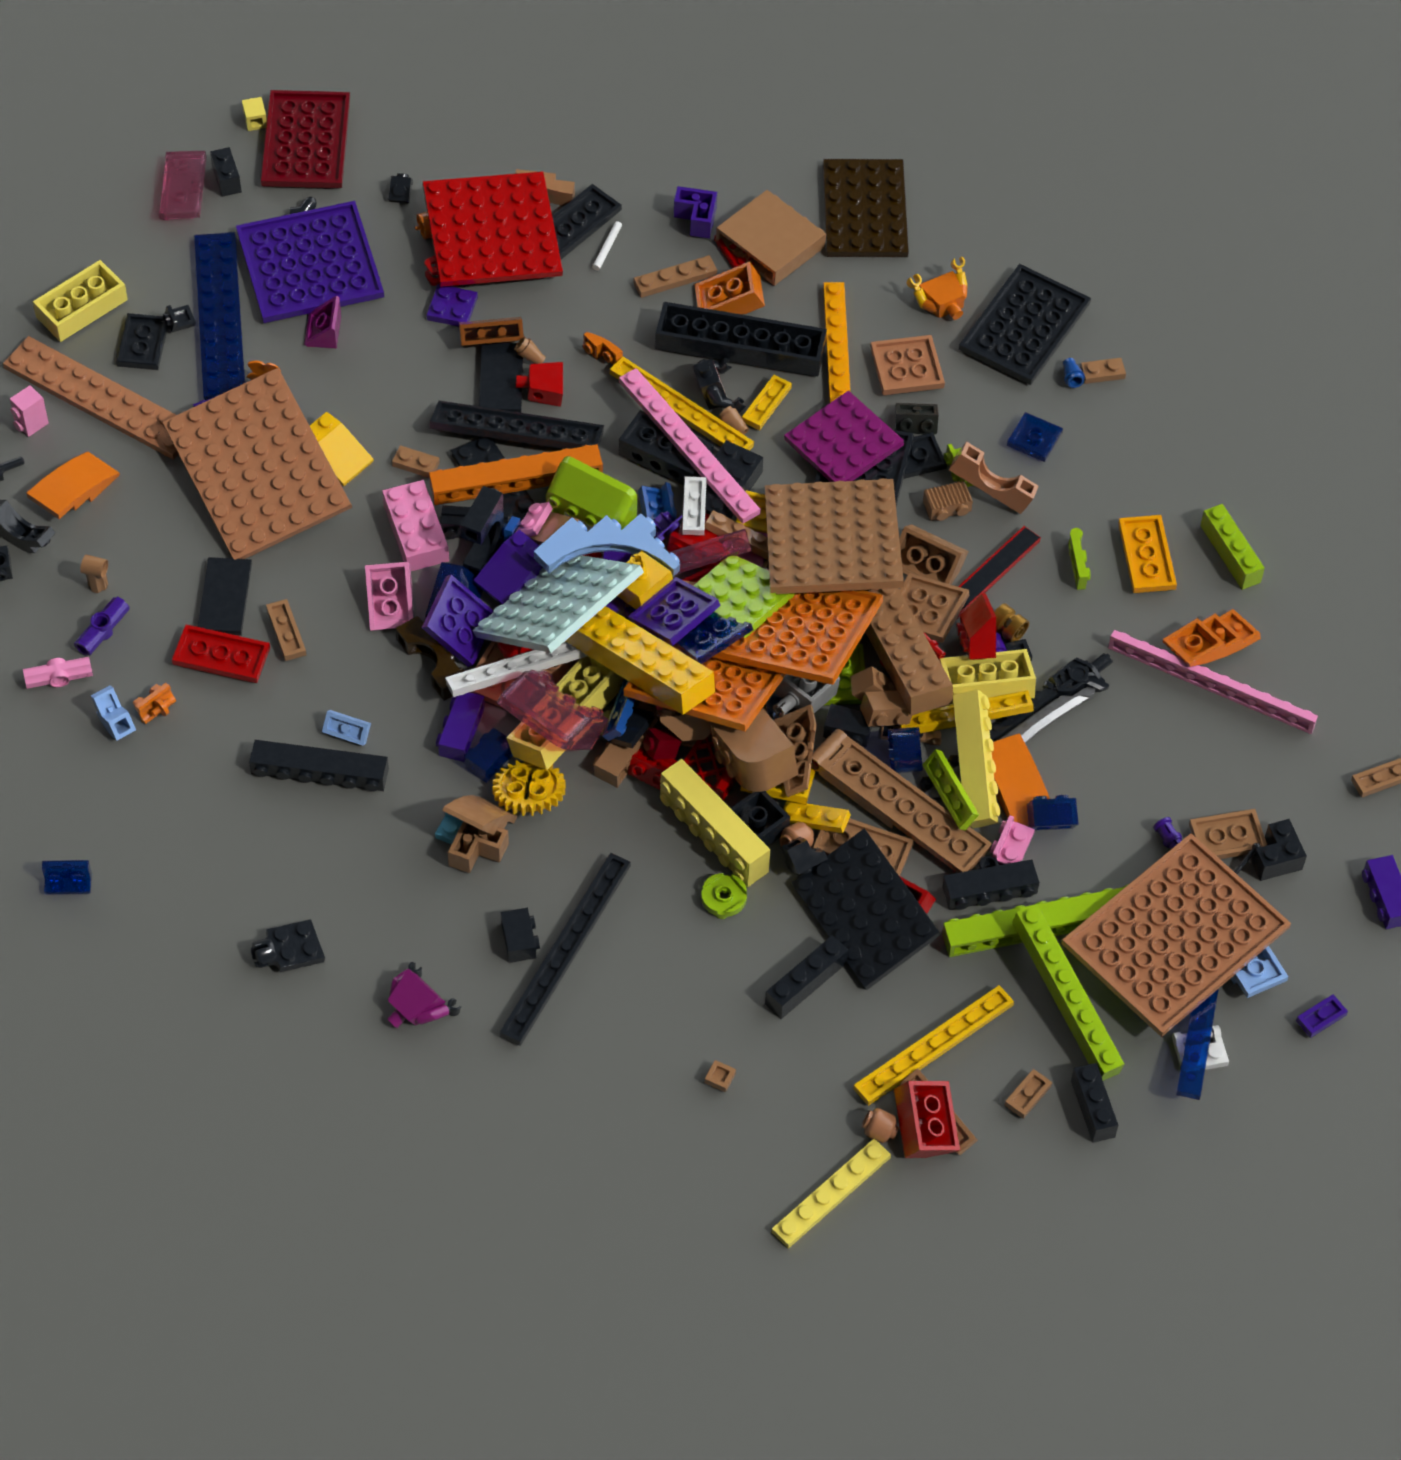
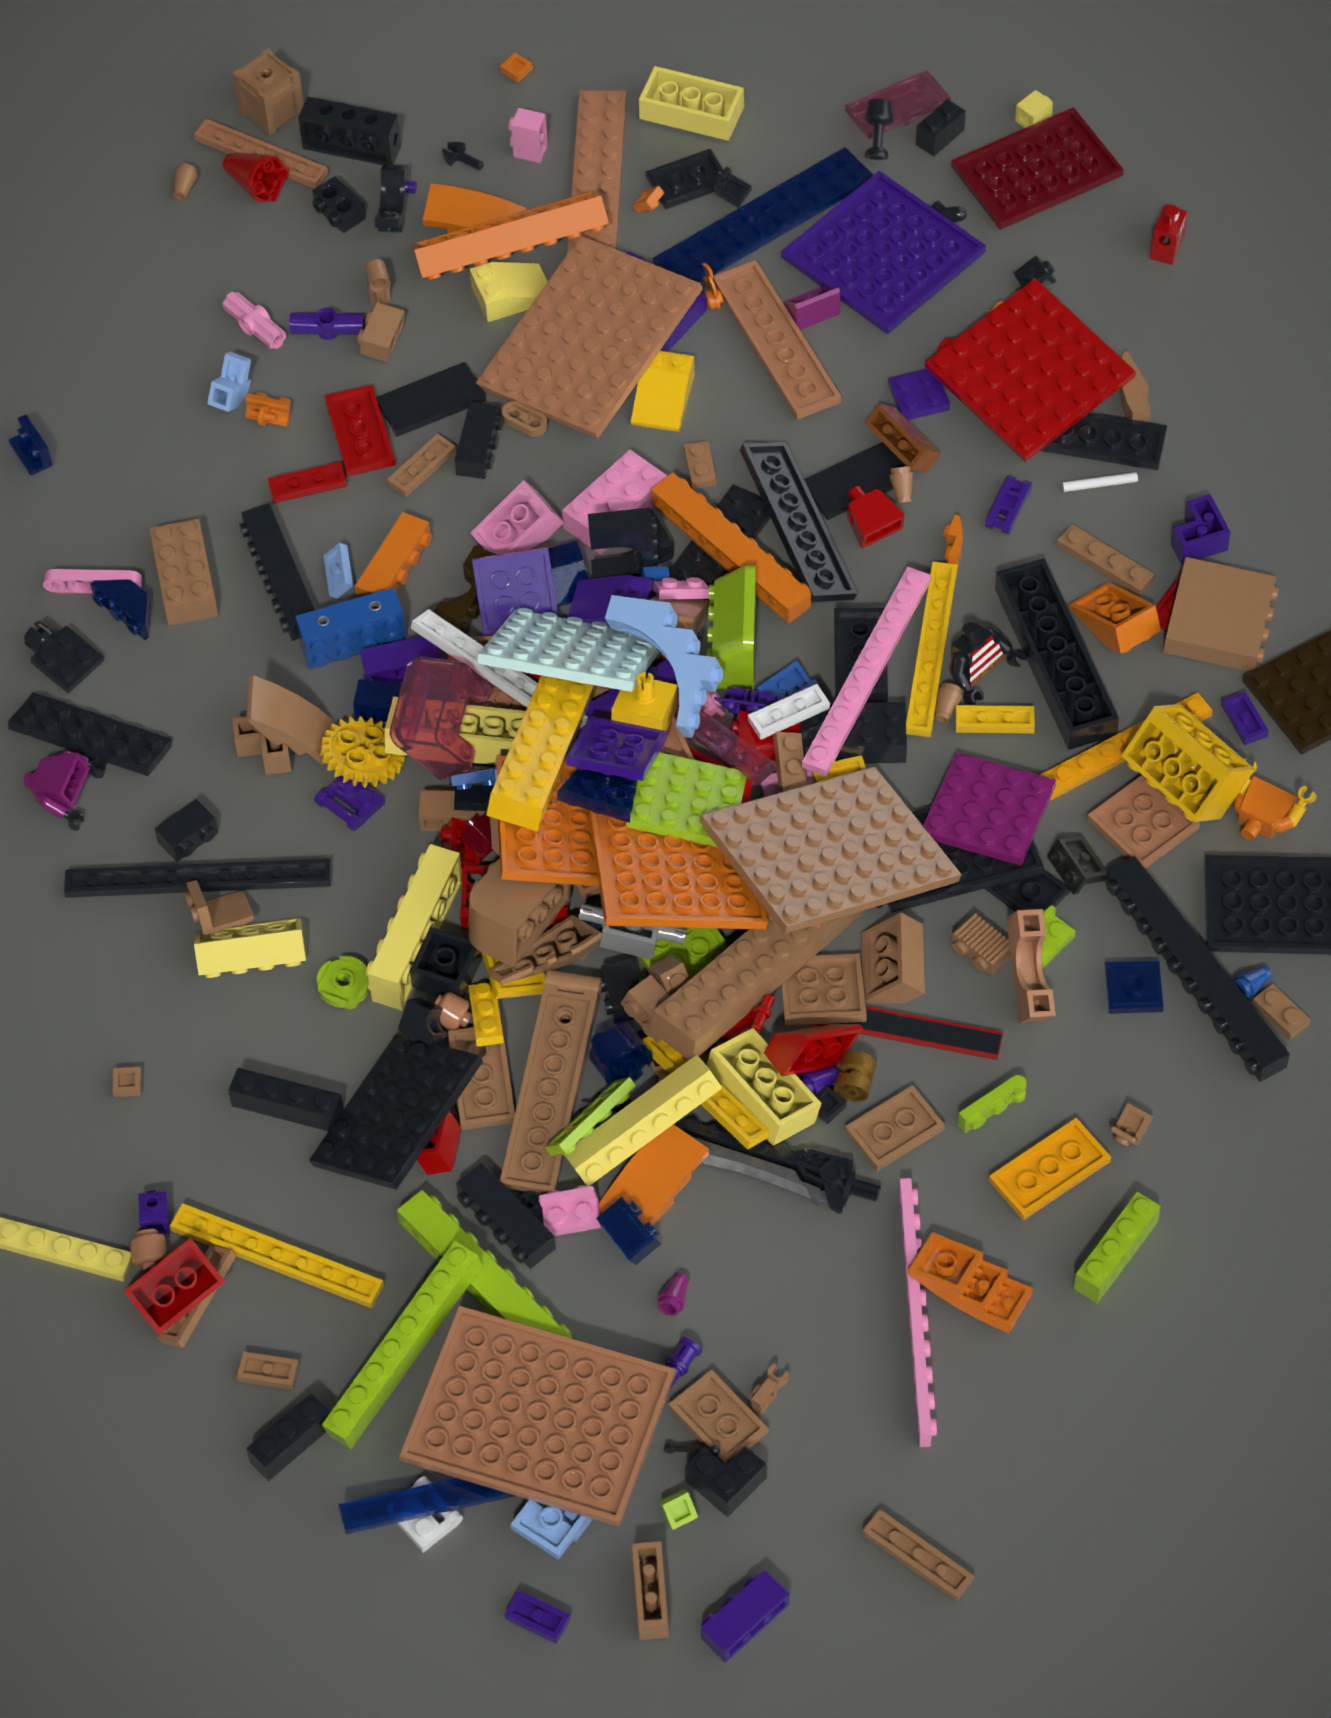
camera: 65 degrees right, 0 degrees up
none -> black plate [8,692,172,776]
none -> bright pink beam [43,569,142,594]
none -> clear blue slope [91,579,151,640]
none -> dark purple brick [138,1190,171,1234]
none -> medium nougat brick [149,519,218,626]
none -> medium nougat bracket [184,880,254,935]
none -> light yellow slope [194,917,306,978]
none -> red plate [267,462,347,503]
none -> blue piece [295,587,407,669]
none -> dark purple plate [314,775,385,831]
none -> orange brick [355,512,432,609]
none -> medium nougat brick [357,303,404,362]
none -> orange brick [411,190,609,280]
none -> black brick [455,402,503,479]
none -> light yellow slope [469,262,548,322]
none -> medium nougat plate [502,401,548,437]
none -> orange plate [632,186,664,213]
none -> medium nougat brick [632,1541,669,1640]
none -> magenta cone [657,1273,689,1316]
none -> lime plate [659,1489,698,1530]
none -> nougat plate [713,260,842,420]
none -> medium nougat plate [750,1363,789,1417]
none -> medium nougat plate [845,1085,945,1171]
none -> black piece [865,99,894,160]
none -> dark purple plate [985,475,1032,534]
none -> black brick [1106,856,1290,1082]
none -> medium nougat bracket [1110,1103,1154,1147]
none -> yellow brick [1121,704,1255,822]
none -> red torso [1150,205,1187,265]
none -> dark purple plate [1221,691,1269,745]

